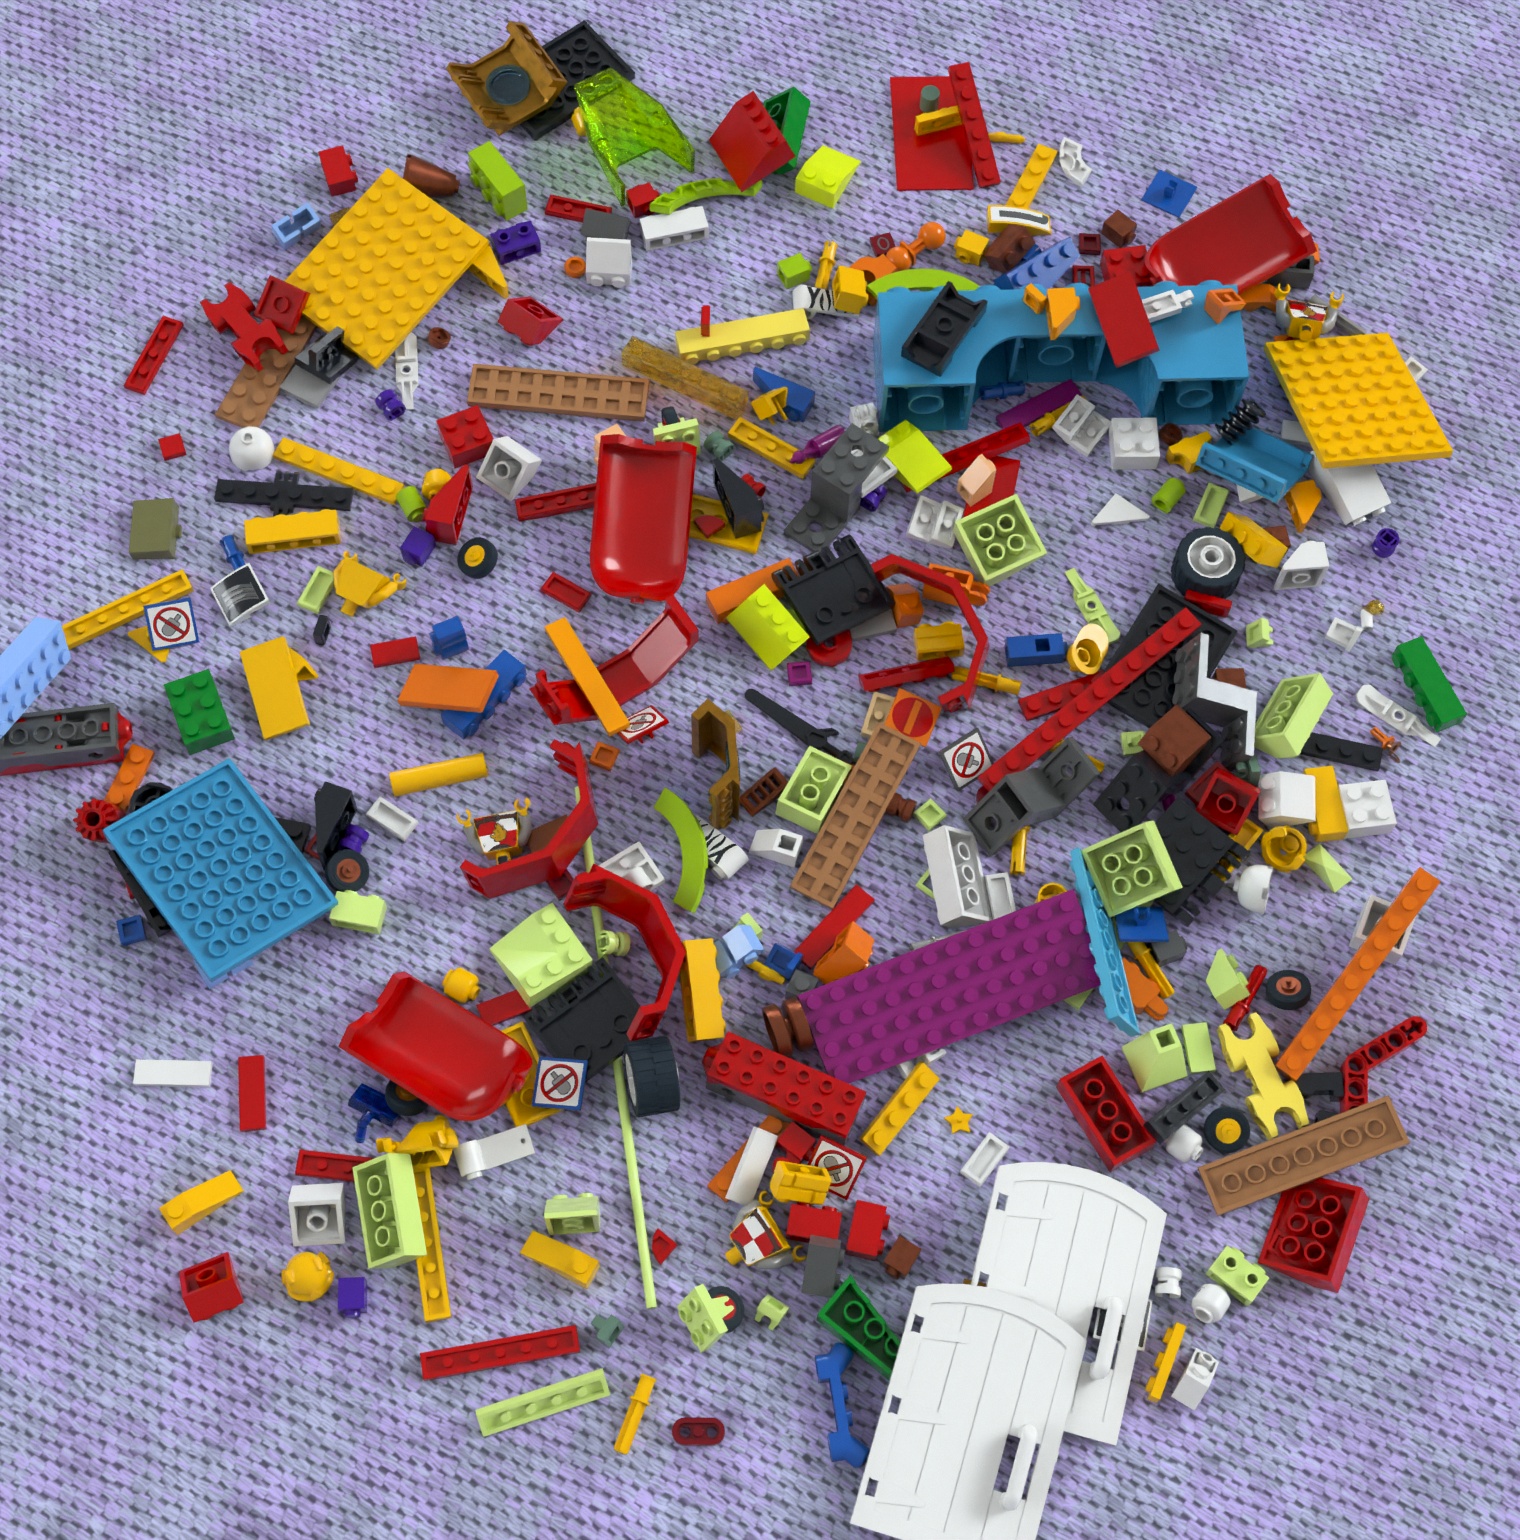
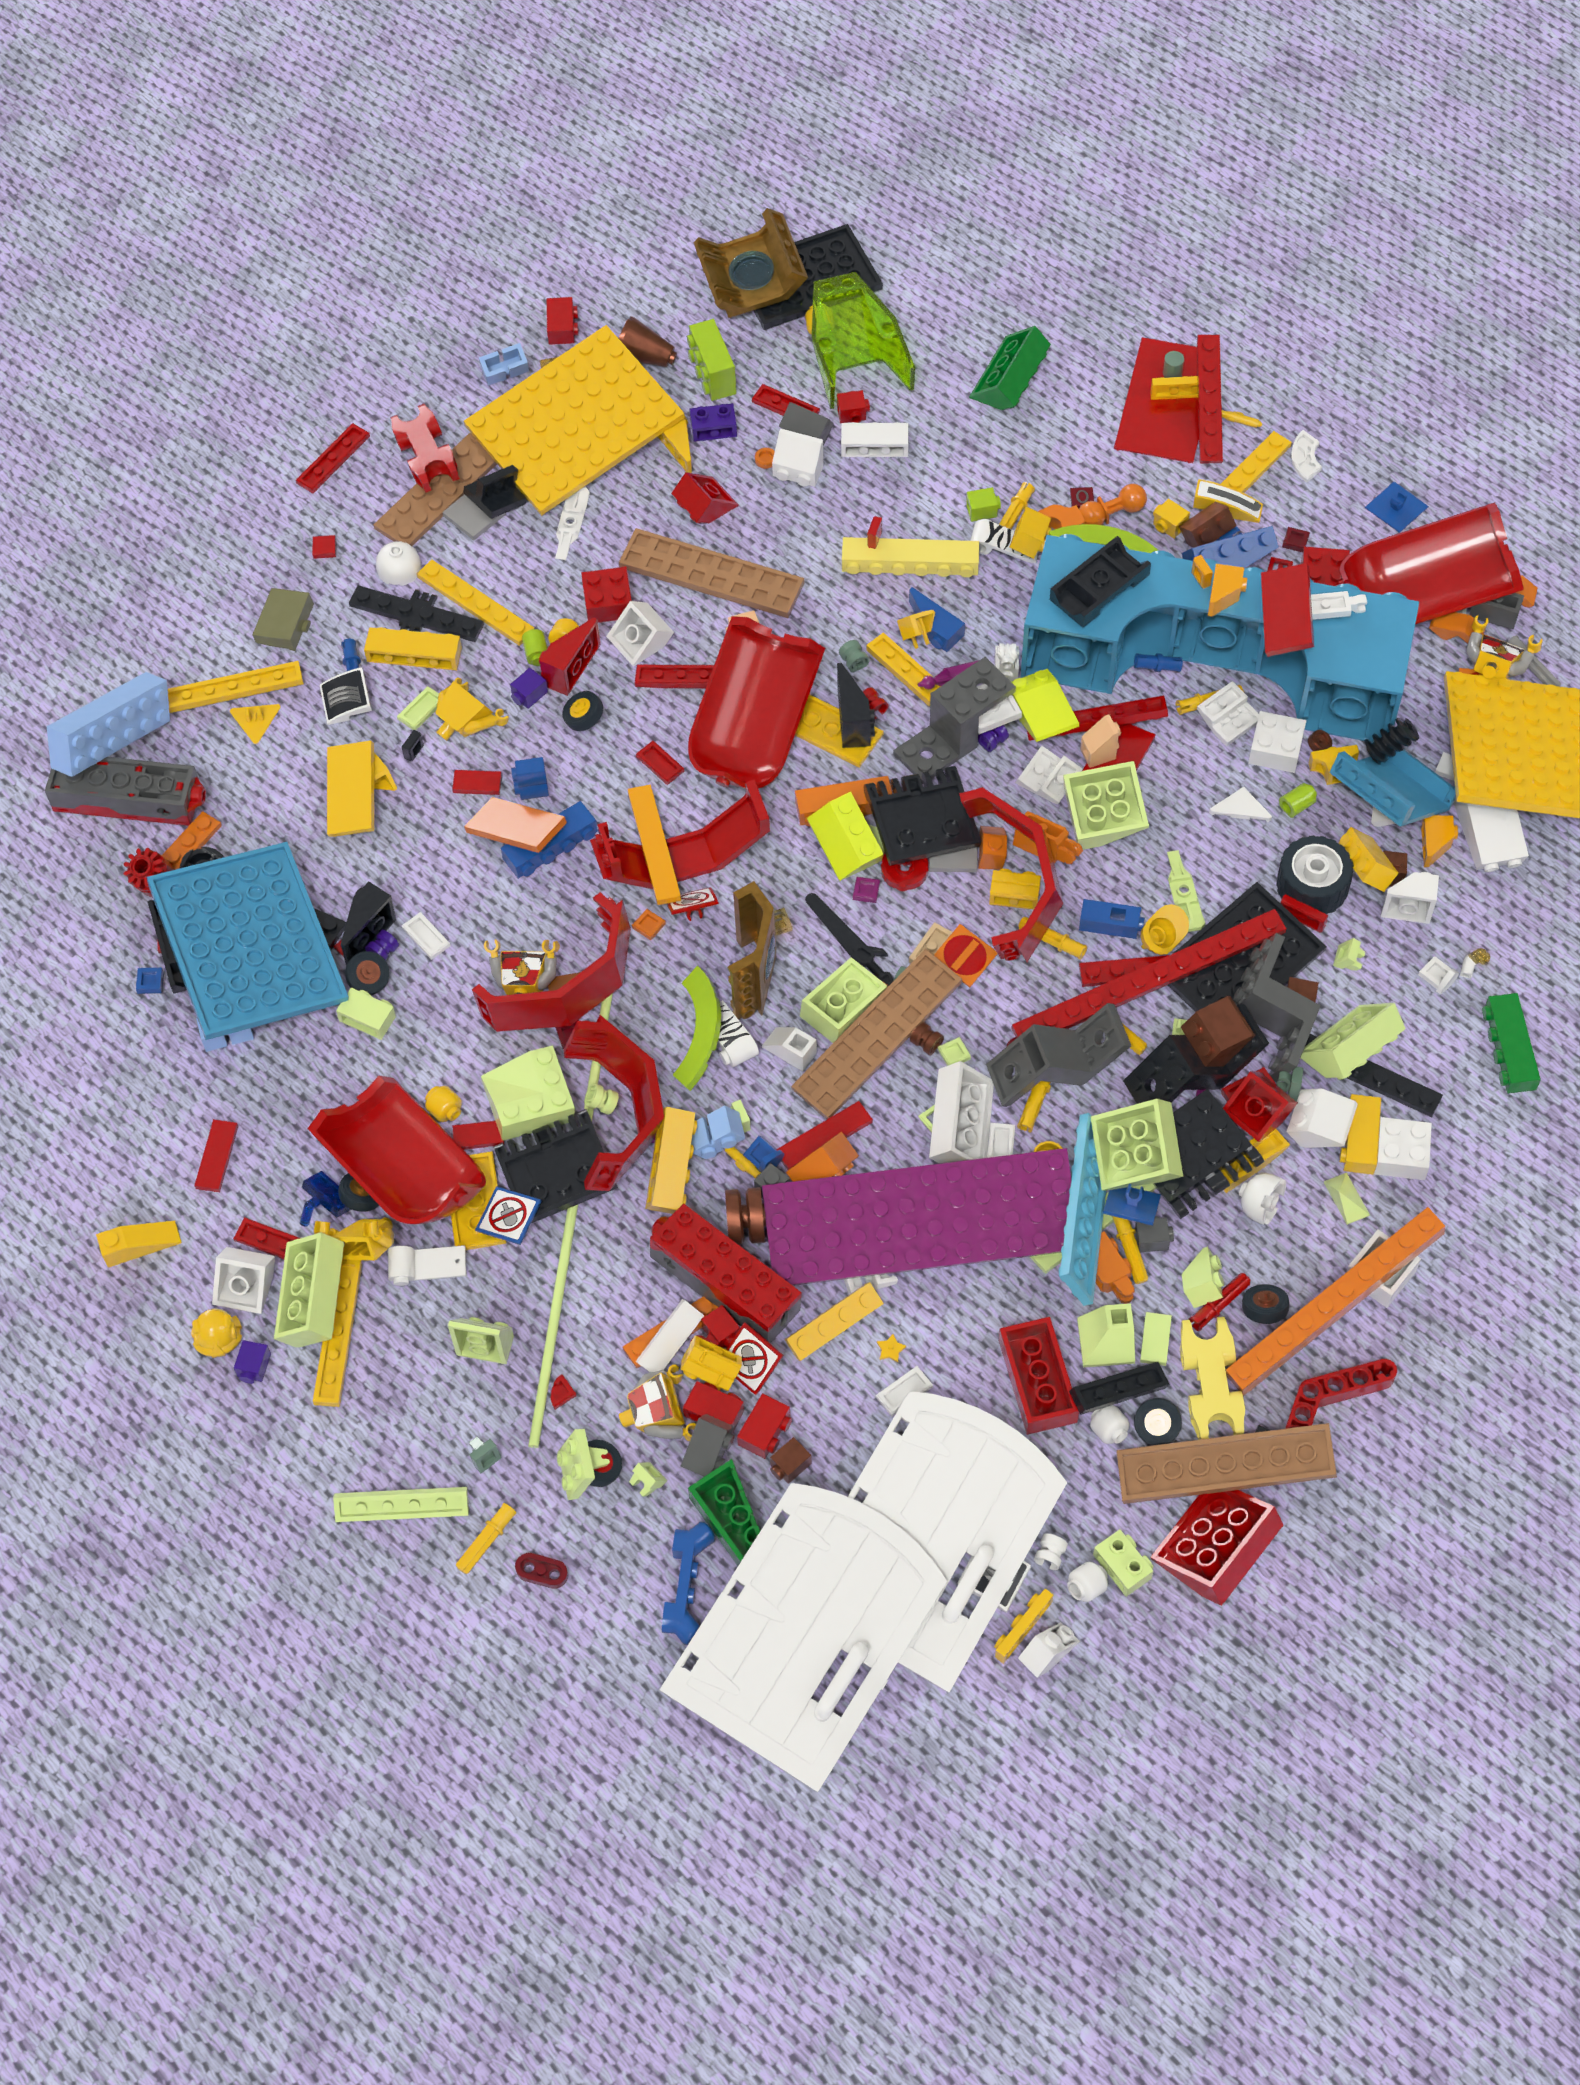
camera: 20 degrees right, 5 degrees down
white tile [133,1059,213,1087] -> none
piece [143,597,199,651] -> none
green brick [164,669,235,755] -> none
red slope [179,1252,244,1323] -> none
red tile [253,275,310,334] -> none
dark purple wheel [375,389,406,421] -> none
yellow brick [389,752,488,797] -> none
red plate [420,1325,580,1381] -> none
copper tile [427,327,451,349] -> none
yellow slope [520,1230,600,1289] -> none
white plate [598,842,665,891] -> none
clear yellow brick [621,336,749,421] -> none
black wheel [624,1035,680,1118] -> none
lime tile [650,178,762,215] -> none
yellowish green plate [653,406,701,455] -> none
red tile [693,515,725,539] -> none
red slope [709,91,796,193] -> none
copper slope [739,767,788,817] -> none
neon yellow slope [795,145,861,209] -> none
red plate [858,656,955,692] -> none
piece [939,727,994,792] -> none
magenta tile [996,379,1083,429] -> none
copper brick [1101,210,1137,248] -> none
yellowish green tile [1193,482,1230,528] -> none
orange slope [1204,288,1247,324] -> none
yellow helmet [1261,825,1307,873] -> none
black leg [1295,1072,1344,1102] -> none
white piece [1356,685,1441,747] -> none
piece [1370,727,1401,763] -> none
dark purple wheel [1372,528,1400,558] -> none

